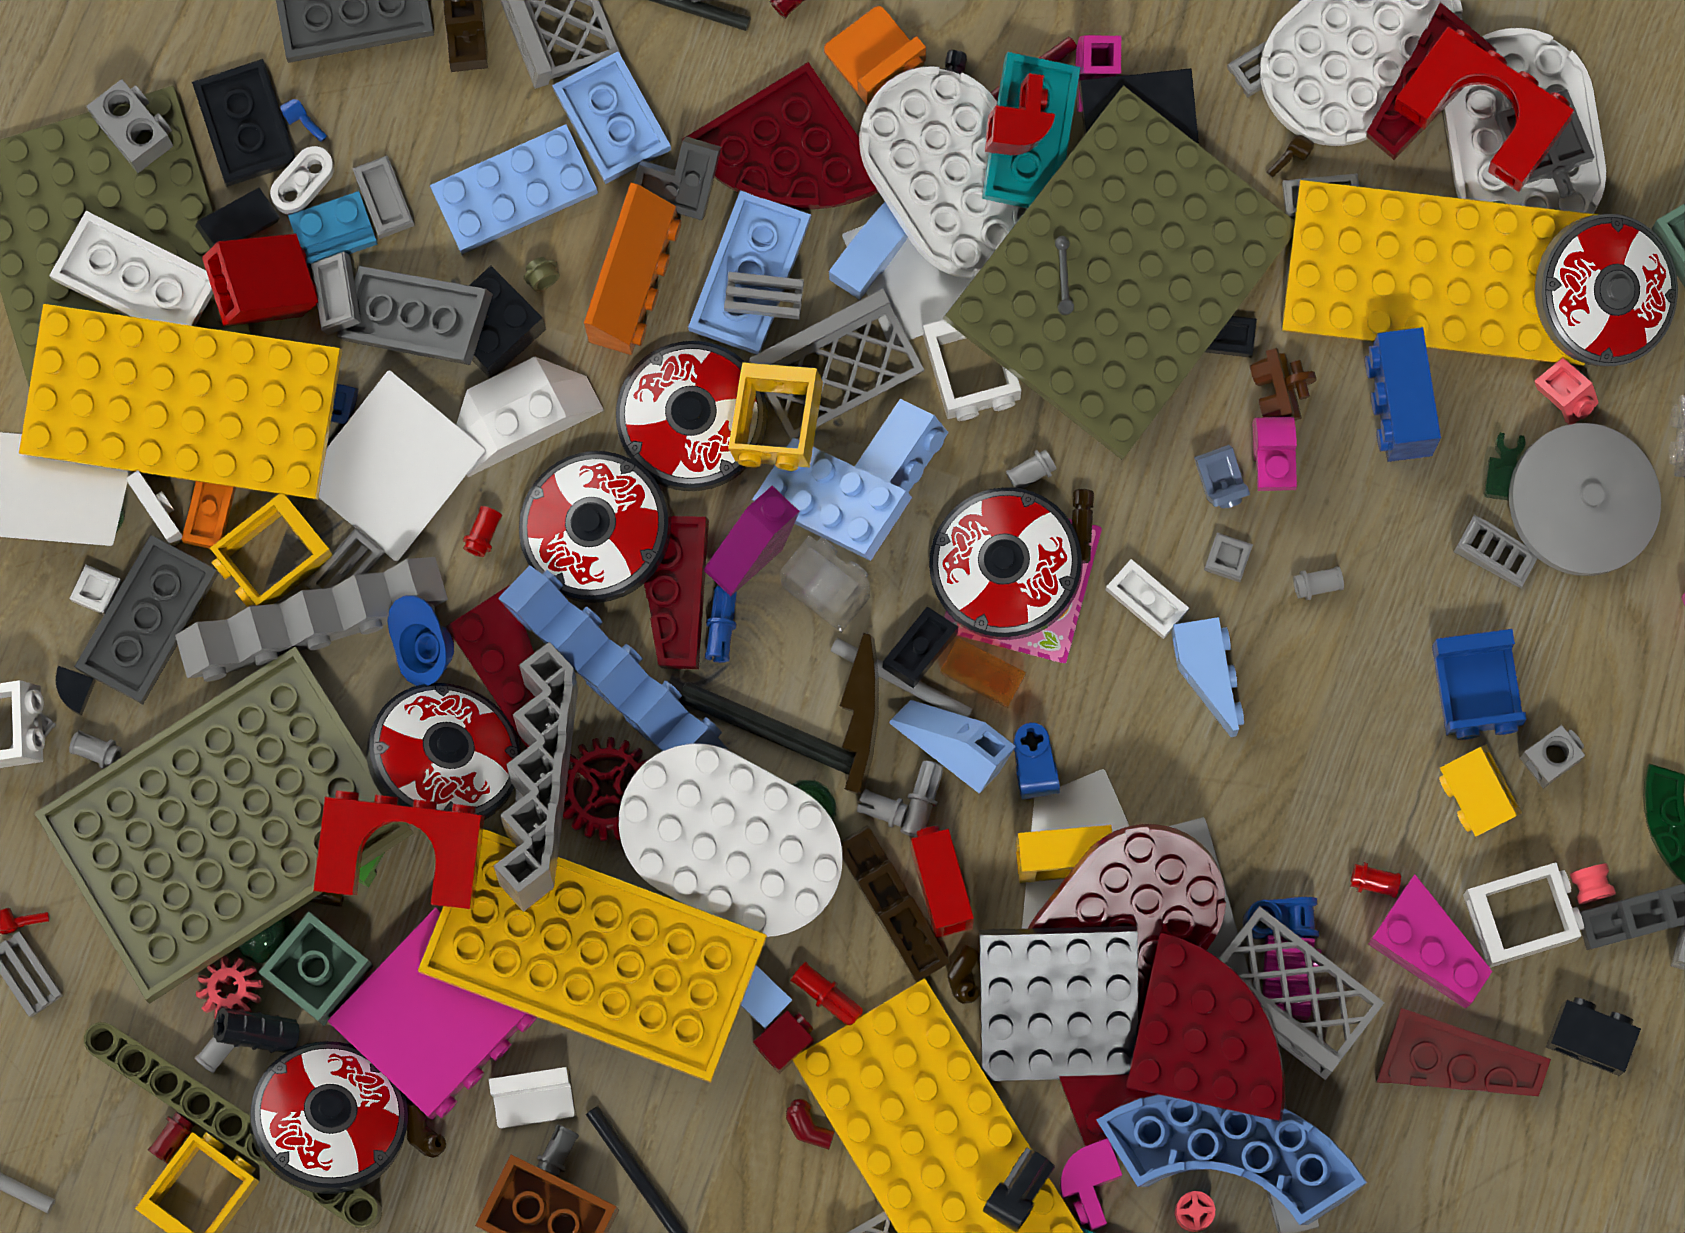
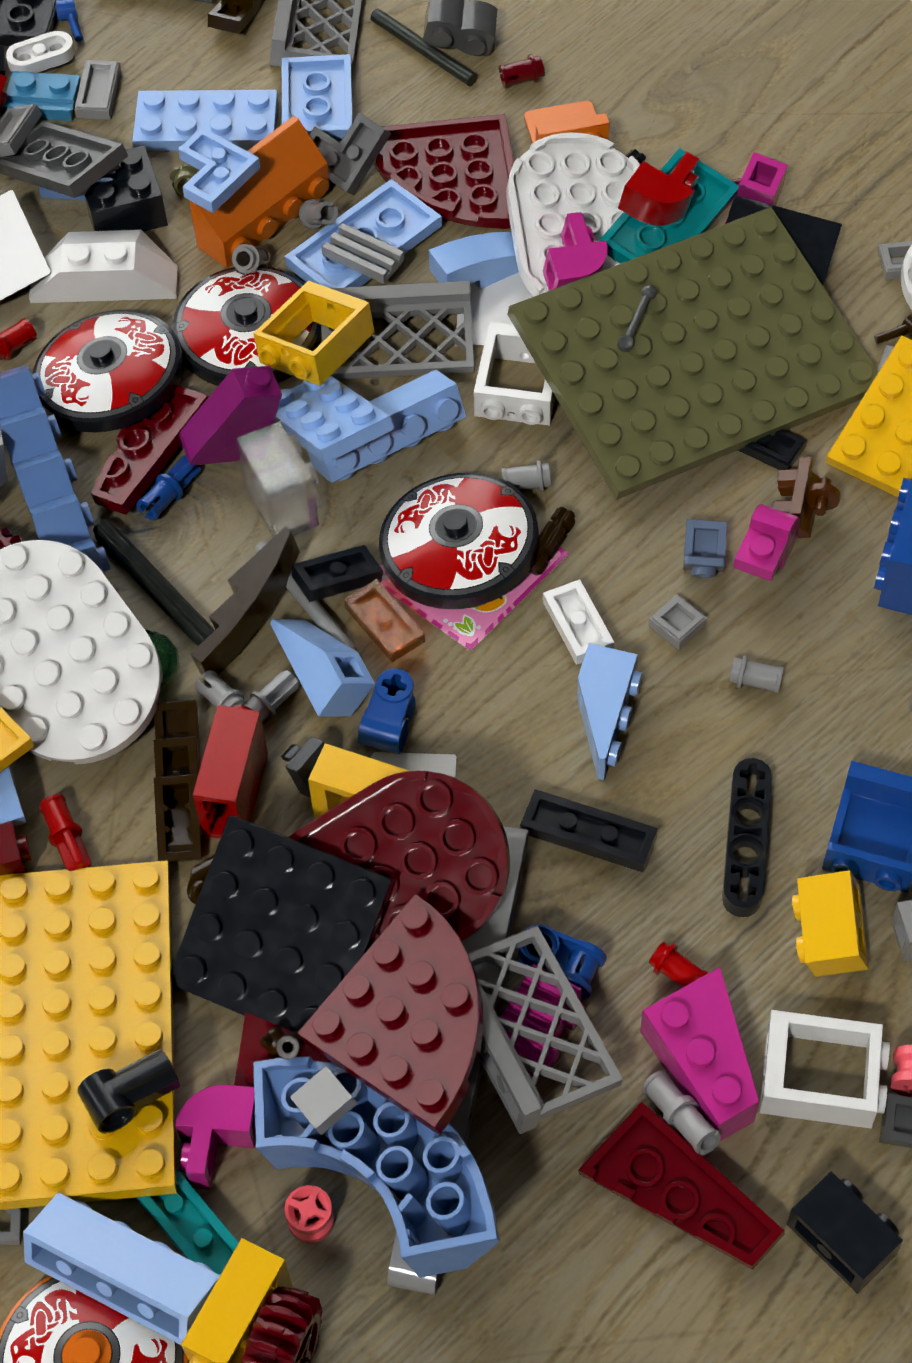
camera: 25 degrees right, 20 degrees down
none -> light blue plate [178,127,260,213]
none -> light grey pin [232,244,270,274]
none -> dark brown arm [260,1027,306,1059]
none -> black tile [281,736,325,798]
none -> light grey tile [290,1066,358,1135]
none -> light grey pin [299,199,338,229]
none -> black plate [520,789,658,872]
none -> dark pink brick [542,212,607,291]
none -> light grey pin [642,1071,721,1155]
none -> black beam [722,758,772,917]

